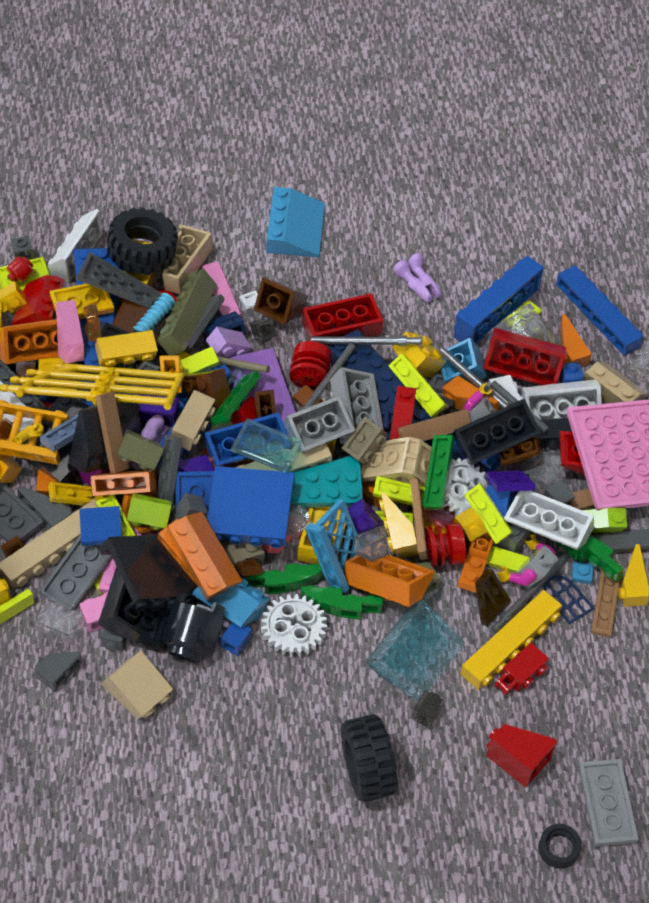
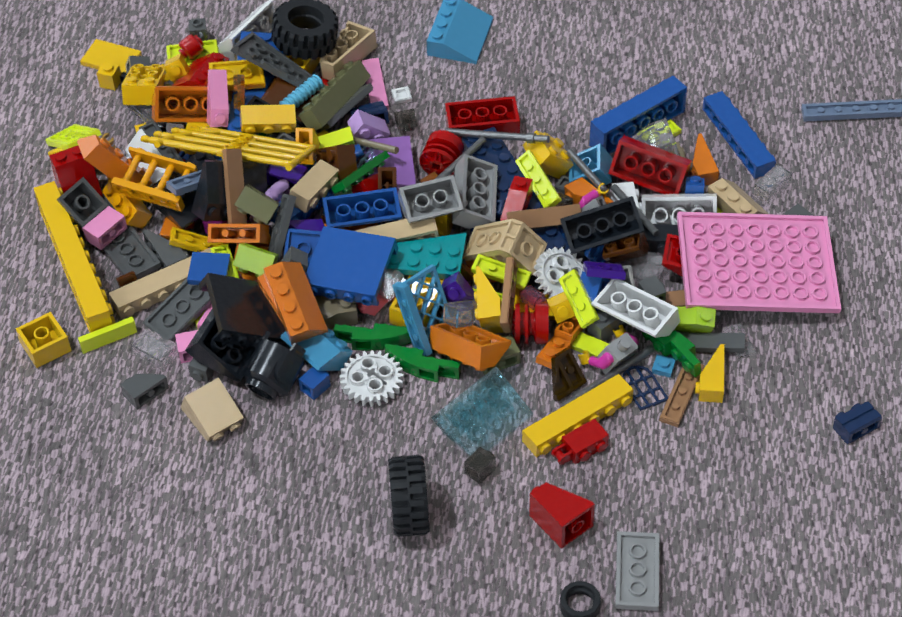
camera: 15 degrees right, 5 degrees down
yellow arm [14,423,44,444] -> none
clear light blue slope [230,419,302,473] -> none
reddish brown tile [236,559,262,576] -> none
reddish brown slope [253,277,308,325] -> none
dark tan bracket [342,417,388,465] -> none
lavender piece [393,253,441,303] -> none
green plate [422,435,455,510] -> none

